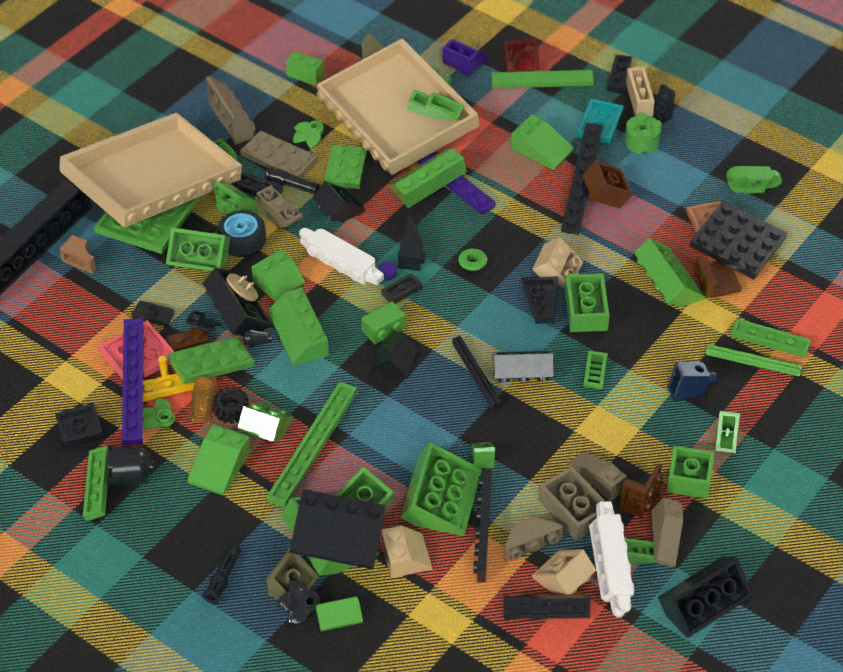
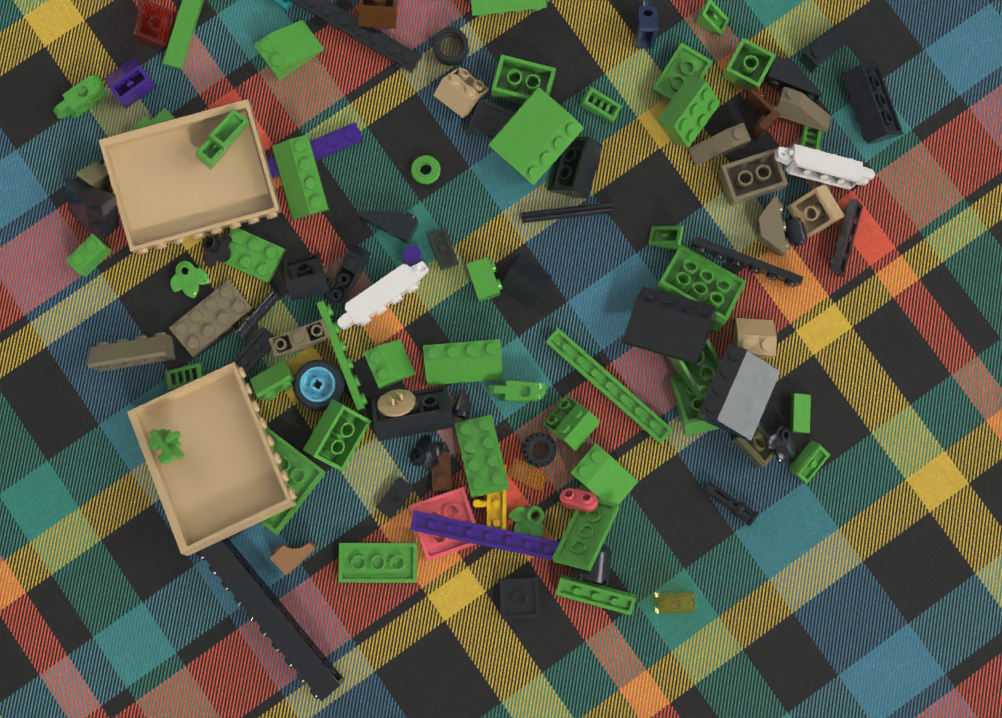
camera: 75 degrees left, 35 degrees up
none -> bright green piece [53,75,106,119]
none -> black slope [65,178,119,238]
none -> bright green hips [147,429,185,464]
none -> black plate [203,234,232,269]
none -> bright green plate [316,300,368,412]
none -> black slope [325,244,372,307]
none -> bright green plate [338,543,418,583]
none -> black tyre [433,27,469,66]
none -> bright green piece [487,380,547,403]
none -> bright green slope [488,87,584,185]
none -> bright green plate [552,499,619,571]
none -> coral plate [560,488,598,512]
none -> black slope [622,286,716,365]
none -> bright green plate [652,42,713,102]
none -> clear yellow slope [655,592,695,614]
none -> bright green brick [657,75,720,148]
none -> black slope [764,55,822,102]
none -> black brick [785,218,808,247]
none -> bright green slope [789,440,830,484]
none -> black slope [799,23,853,73]

